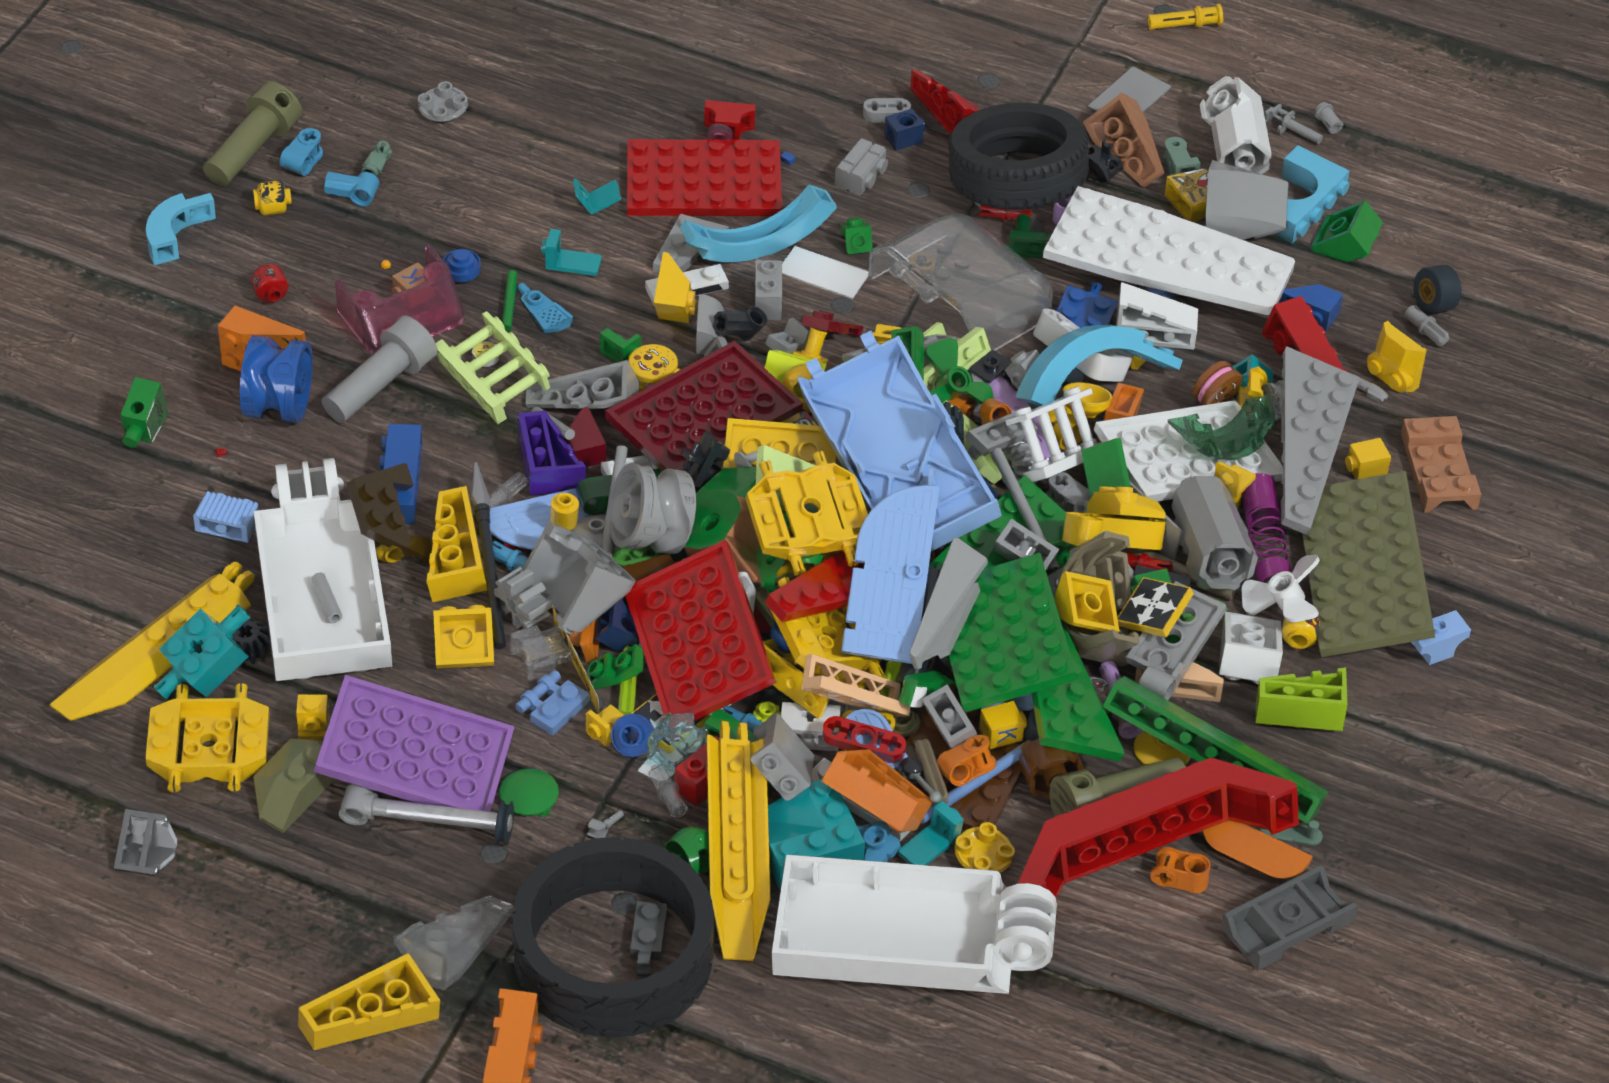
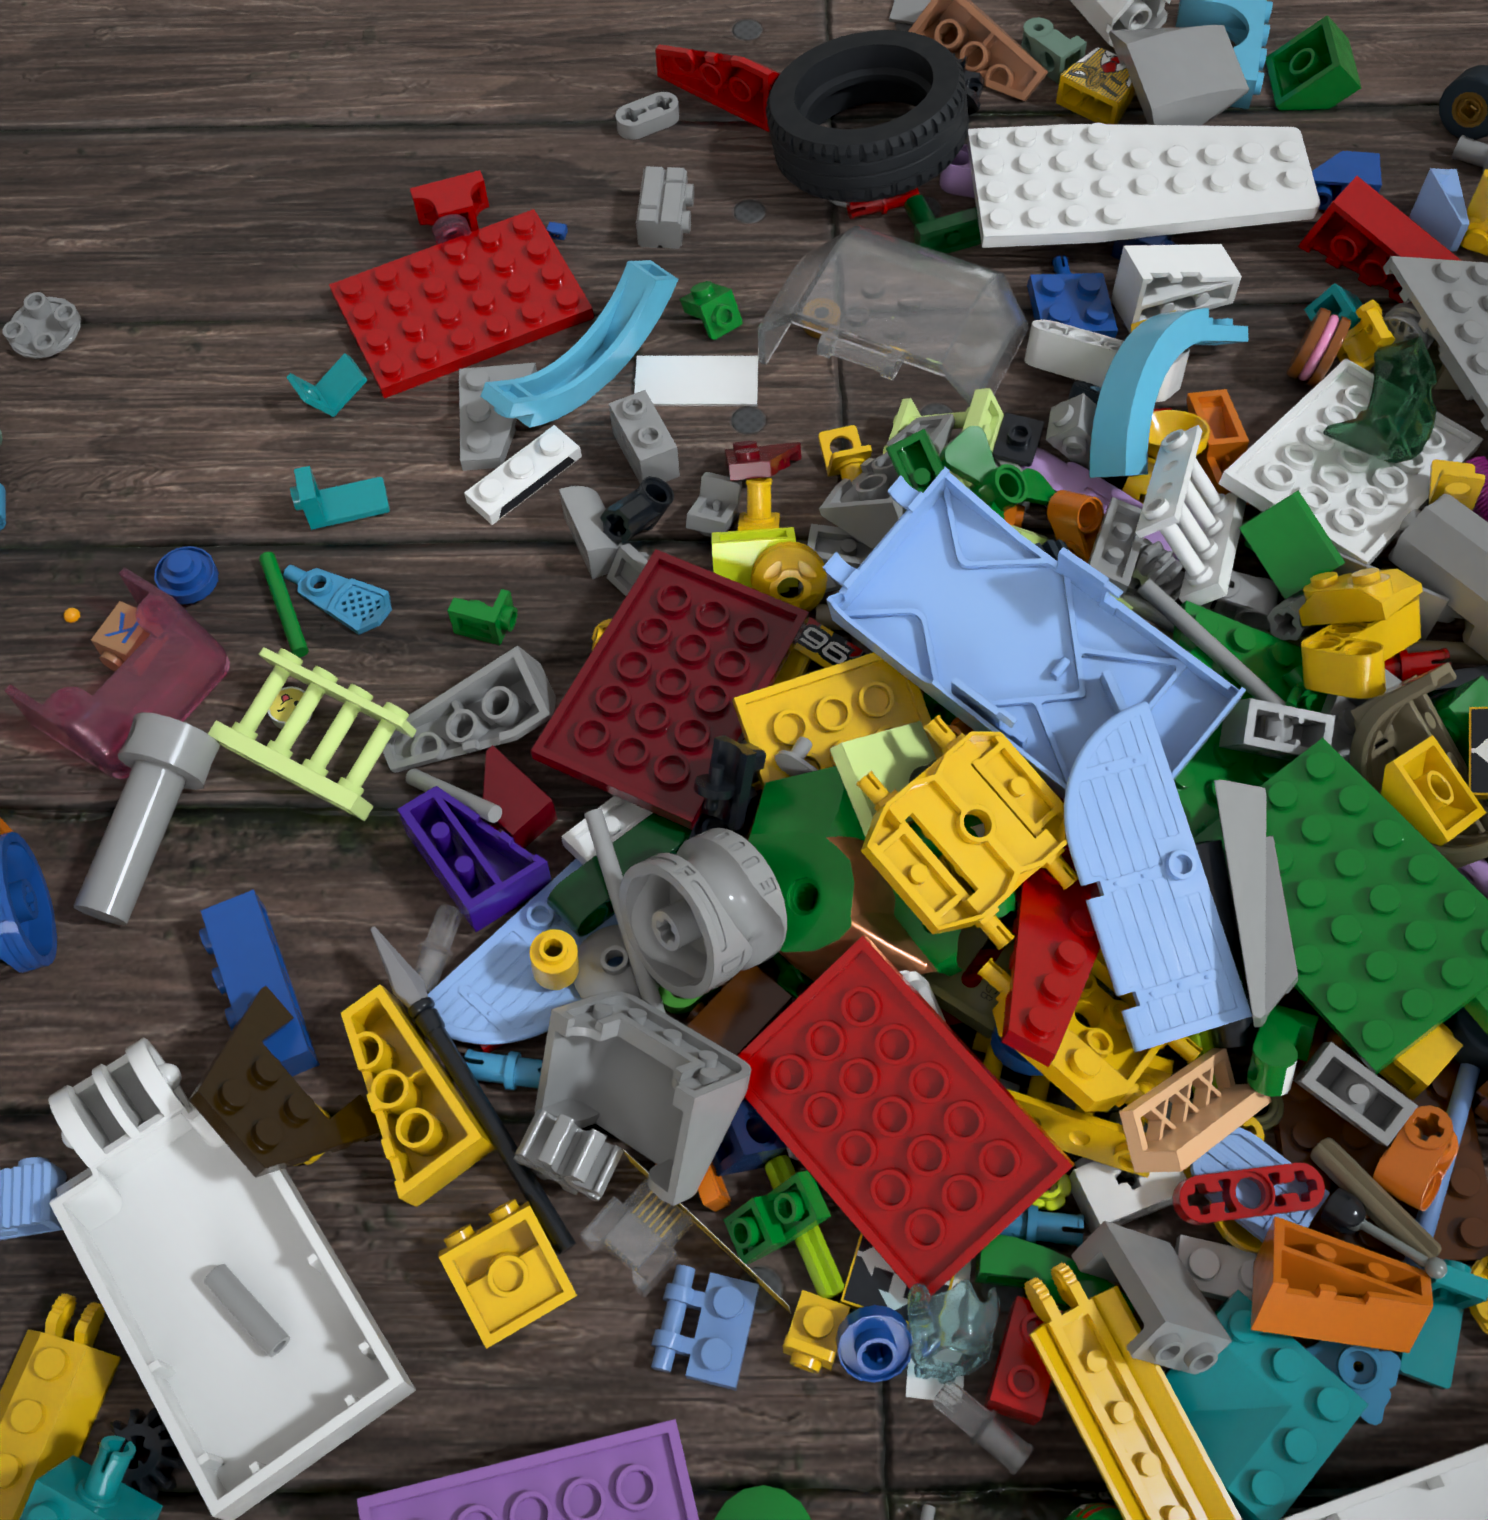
camera: 20 degrees left, 15 degrees up
yellow head [628,344,678,391] -> none
yellow slope [653,252,698,323] -> none
dark blue brick [884,109,925,151] -> none
none -> light blue slope [1409,168,1470,251]

